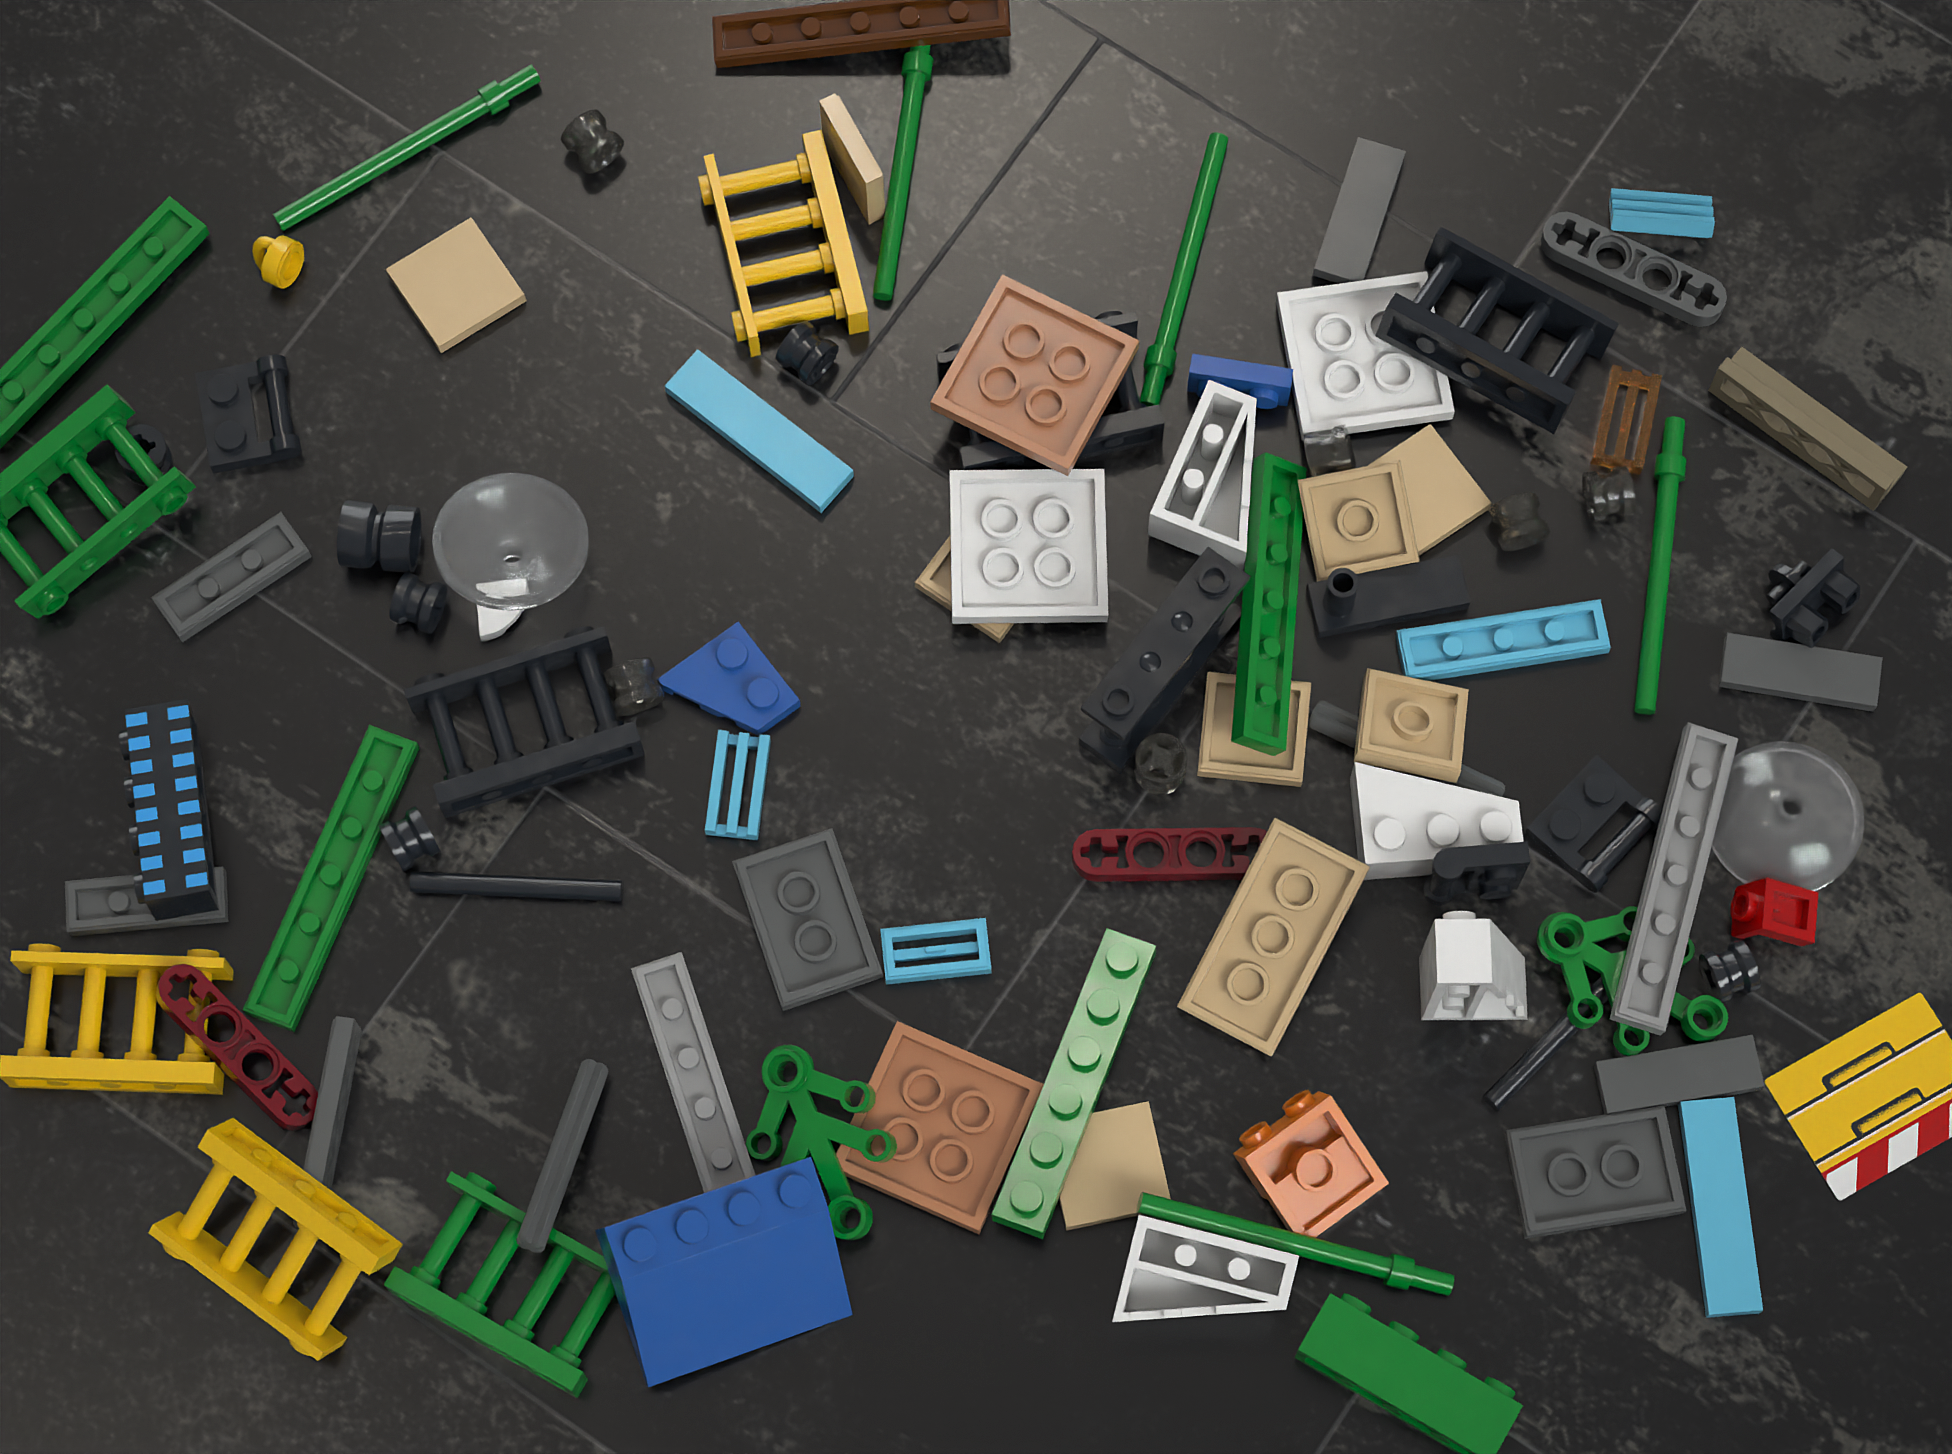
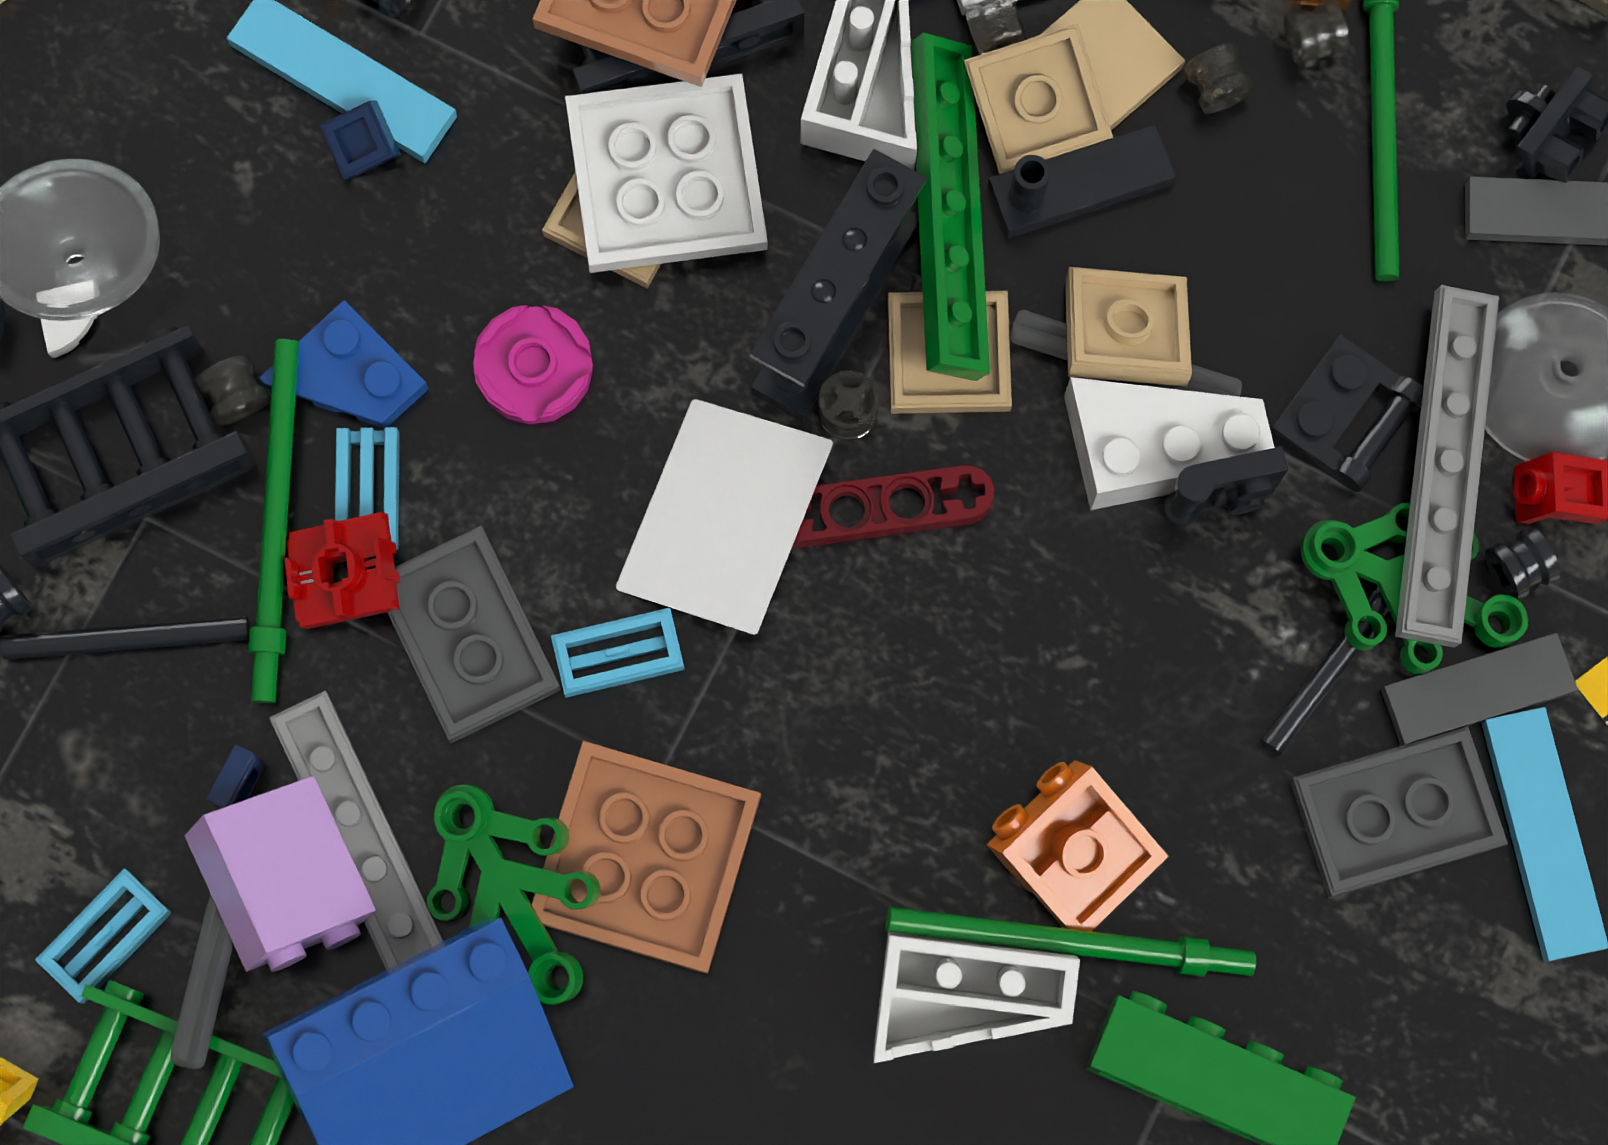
camera: 10 degrees left, 5 degrees up
plate [992,928,1156,1239] -> none
tan tile [1059,1101,1171,1231] -> none
tan tile [1177,818,1370,1057] -> none
medium azure tile [1395,599,1611,681] -> none
white wedge [1419,911,1528,1020] -> none
none -> medium azure tile [35,868,172,1004]
none -> lavender brick [185,776,376,972]
none -> dark blue tile [206,744,266,809]
none -> green bar [248,339,299,703]
none -> red piece [284,512,400,629]
none -> dark blue tile [319,100,401,180]
none -> dark pink tile [473,305,593,425]
none -> white sticker [616,399,833,634]

